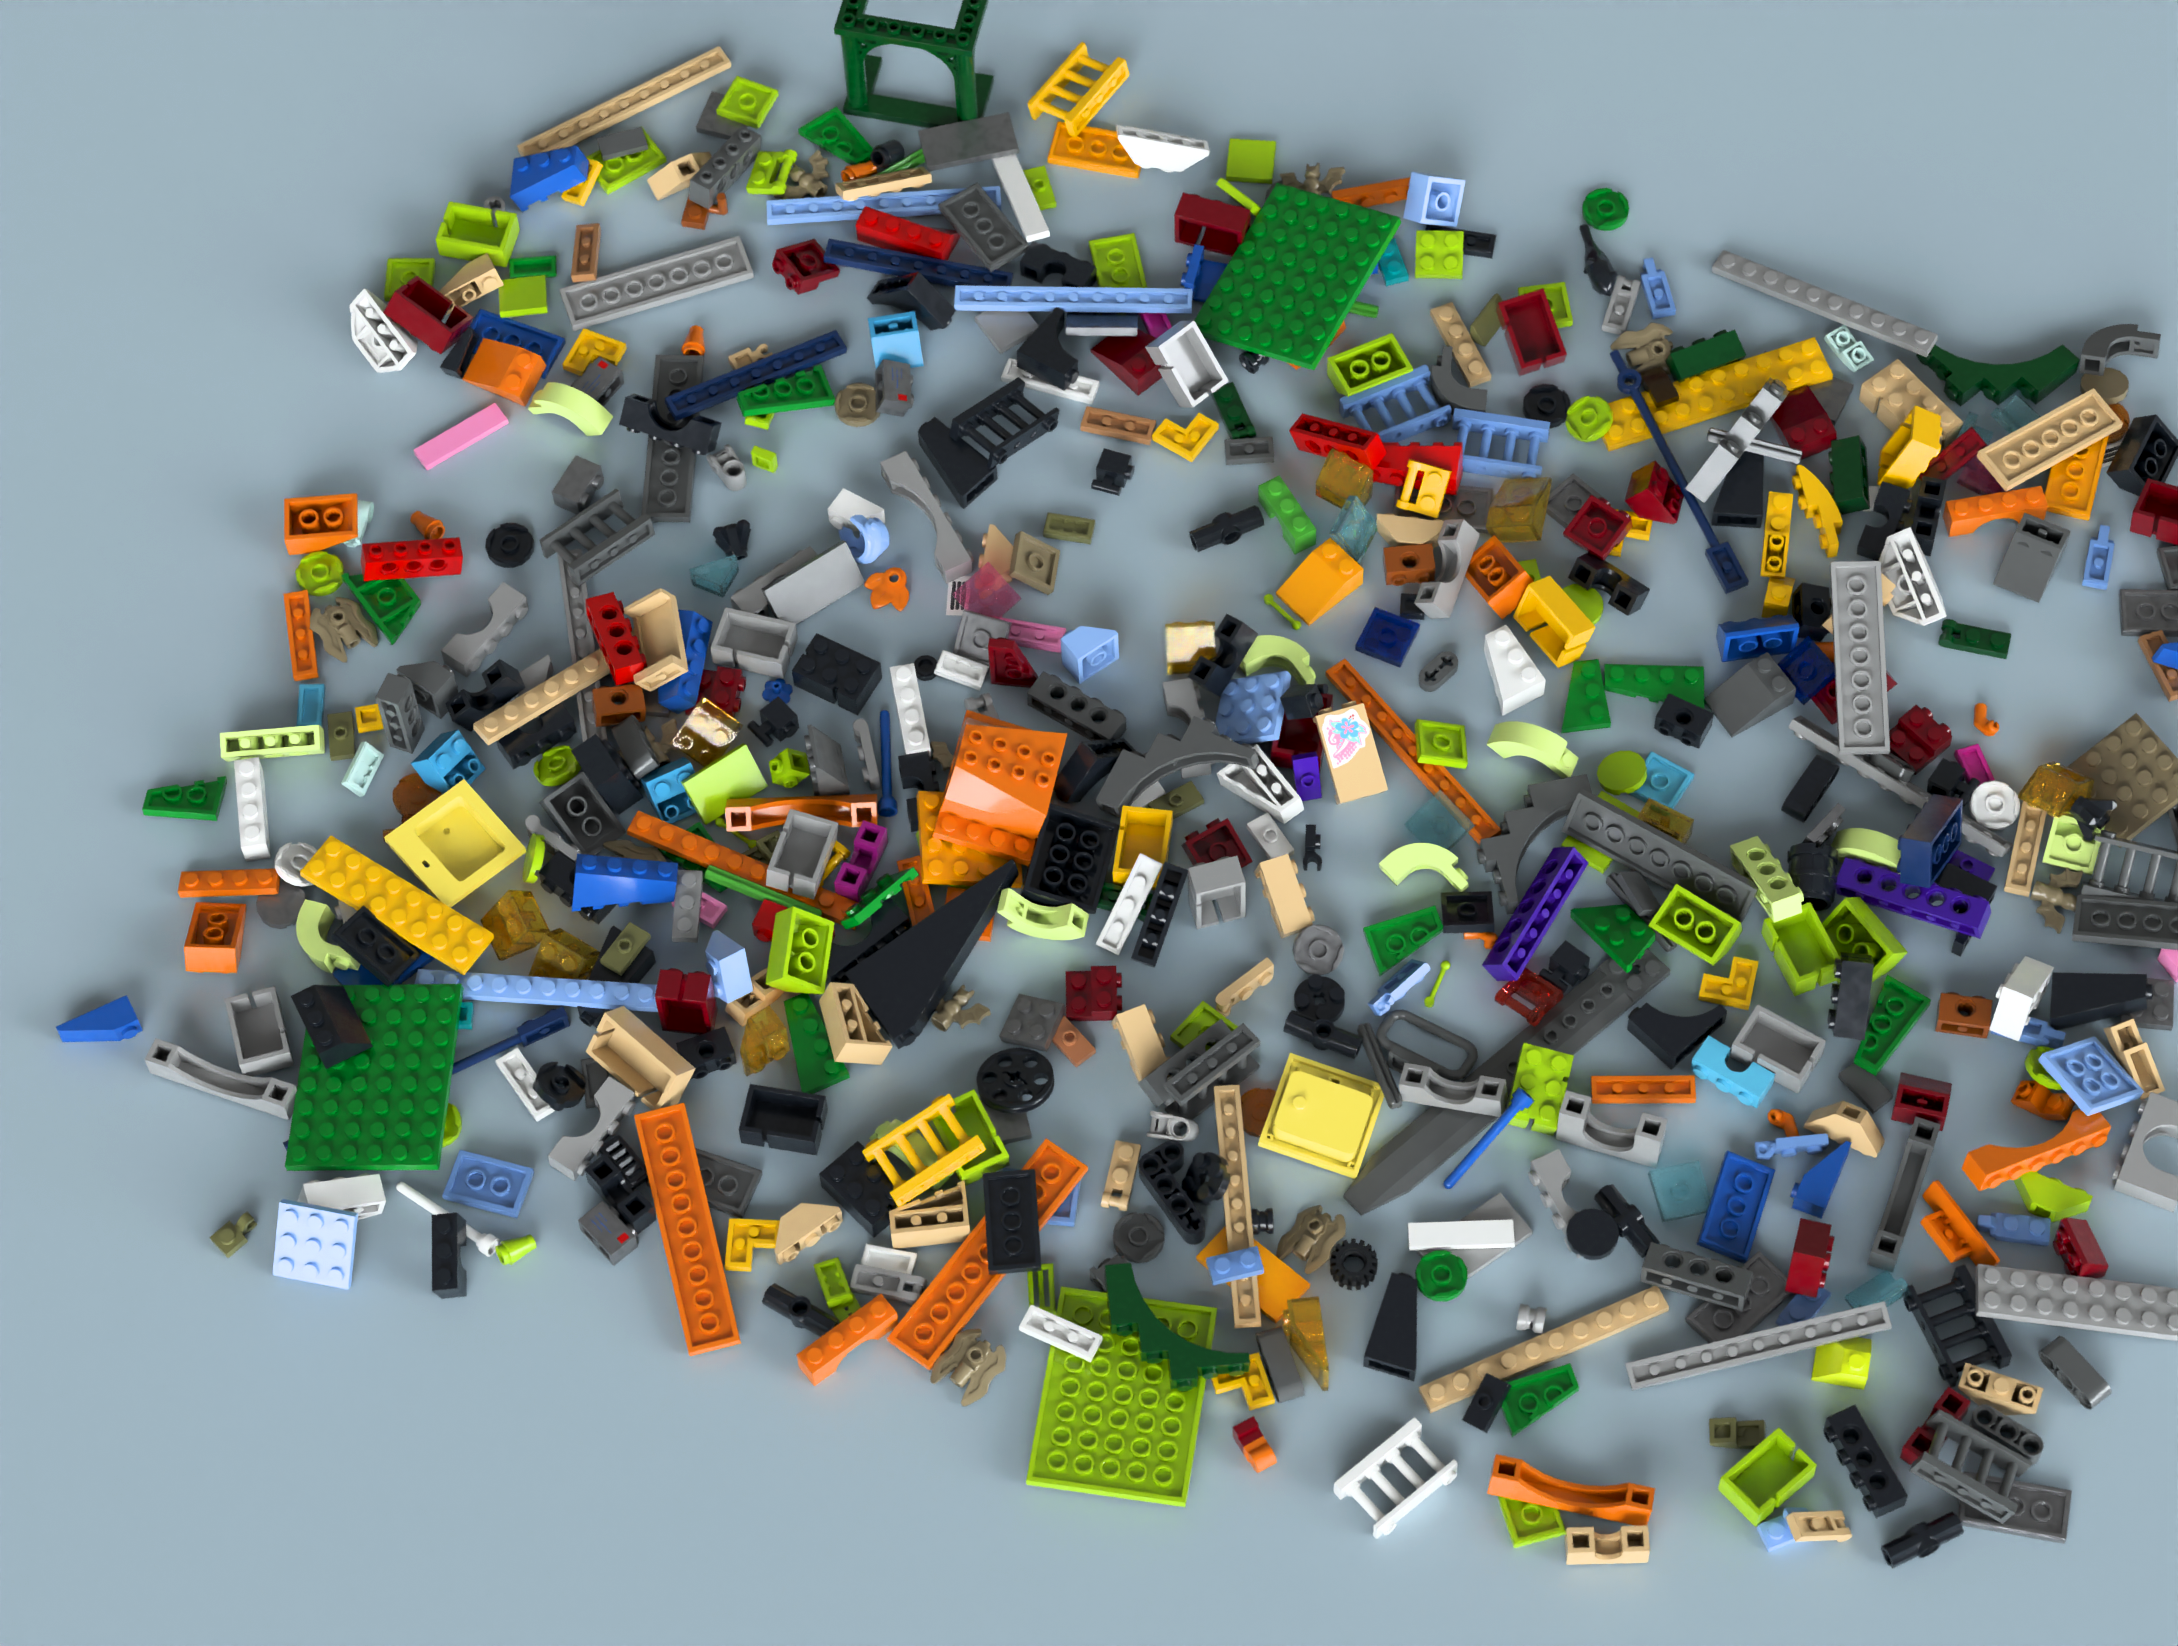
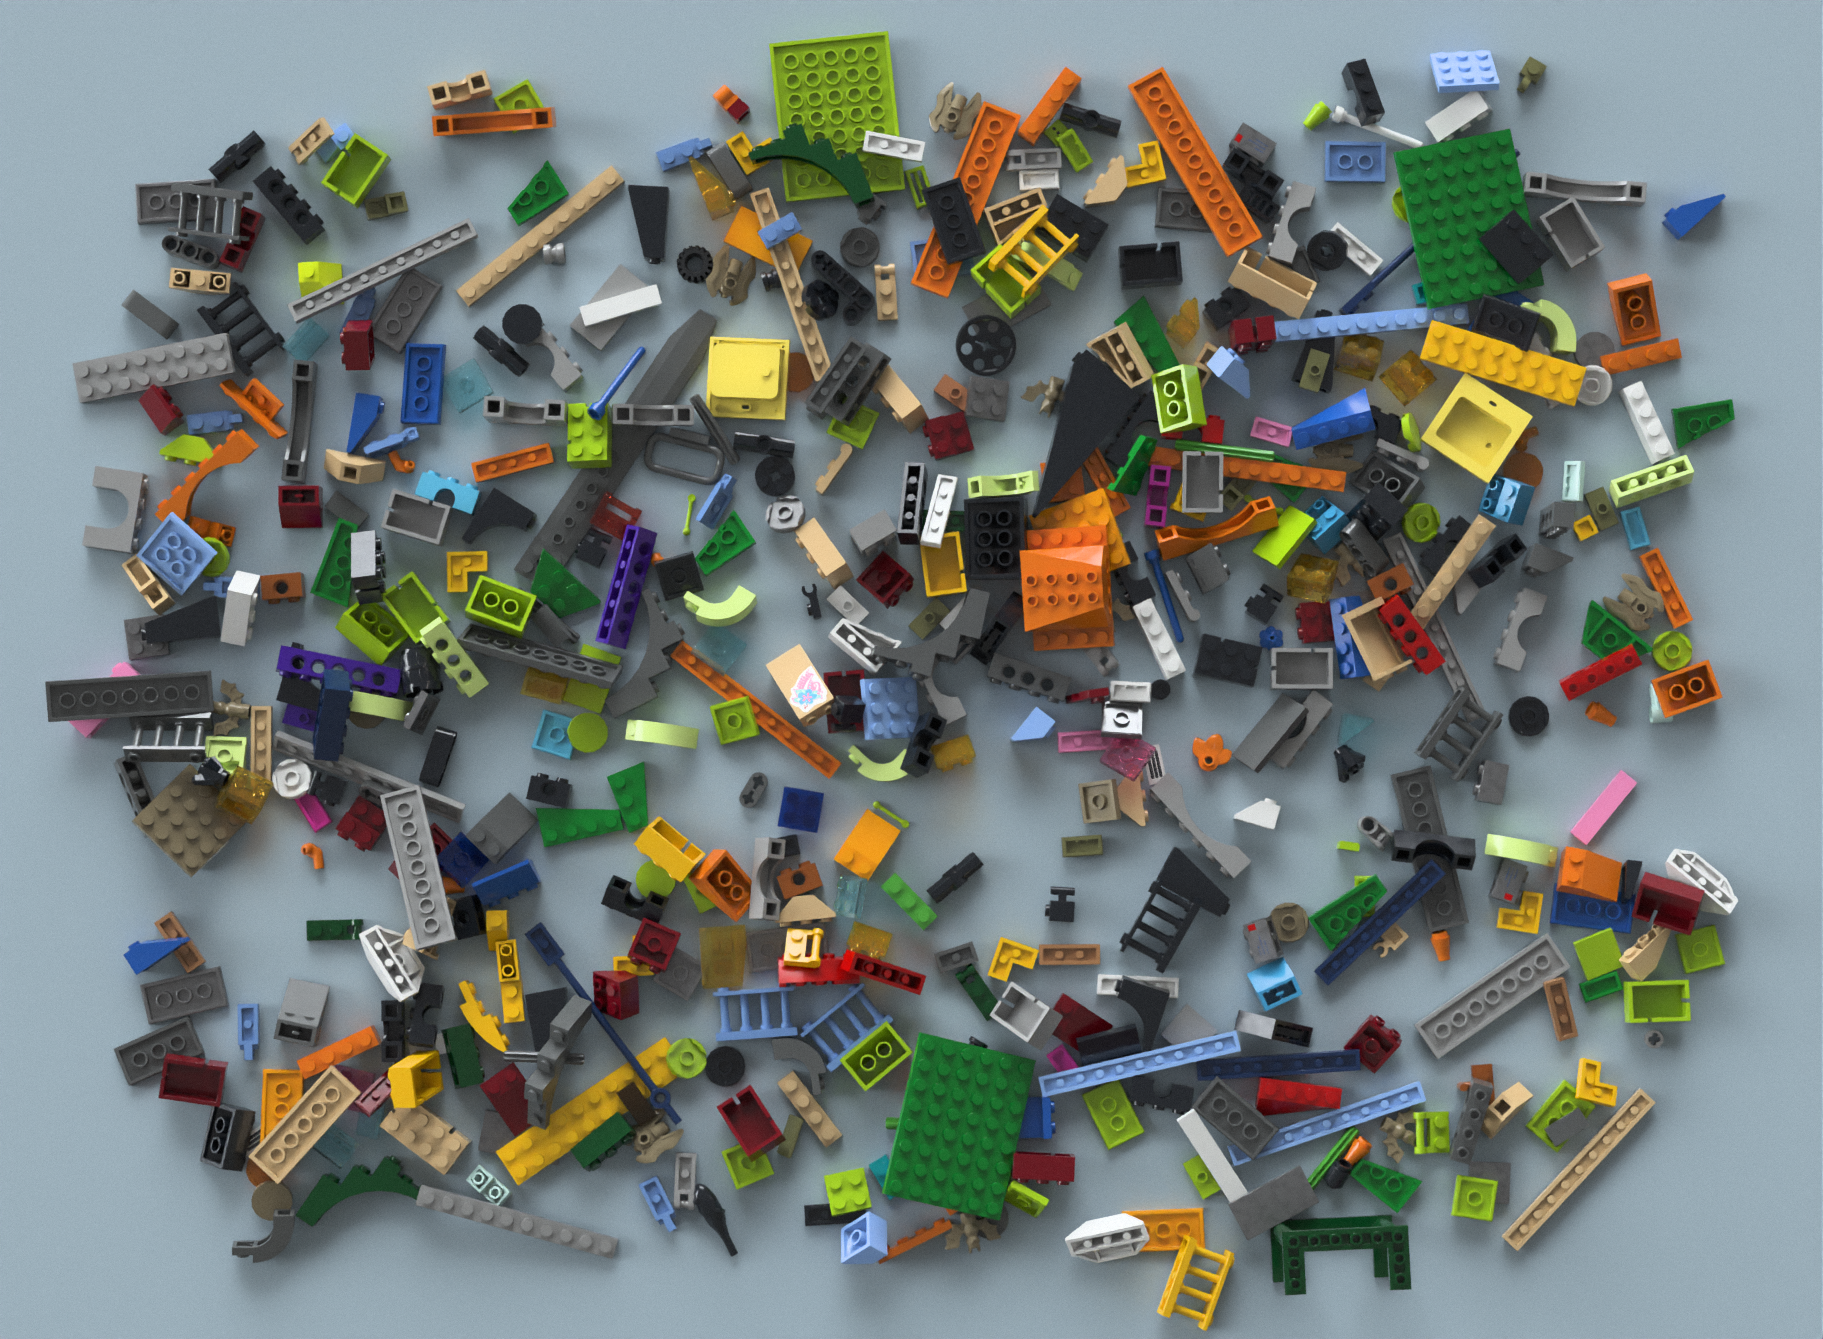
camera: 160 degrees right, 25 degrees up
blue wedge [510,145,589,212] -> none
light grey plate [672,870,704,943] -> none
lime brick [769,748,810,788] -> none
tan plate [835,166,932,201] -> none
light blue helmet [839,515,890,564] -> none
light grey piece [1146,1111,1199,1142] -> none
lime tile [1226,138,1276,184] -> none
dark purple plate [1291,752,1322,802] -> none
white fence [1334,1417,1458,1539] -> none
green tile [1415,1250,1468,1302] -> none
black plate [1462,1373,1511,1433] -> none
white wedge [1484,625,1546,716] -> none
green tile [1582,188,1629,231] -> none
dark grey brick [1640,1242,1753,1311] -> none
none -> medium blue hinge [656,138,713,172]

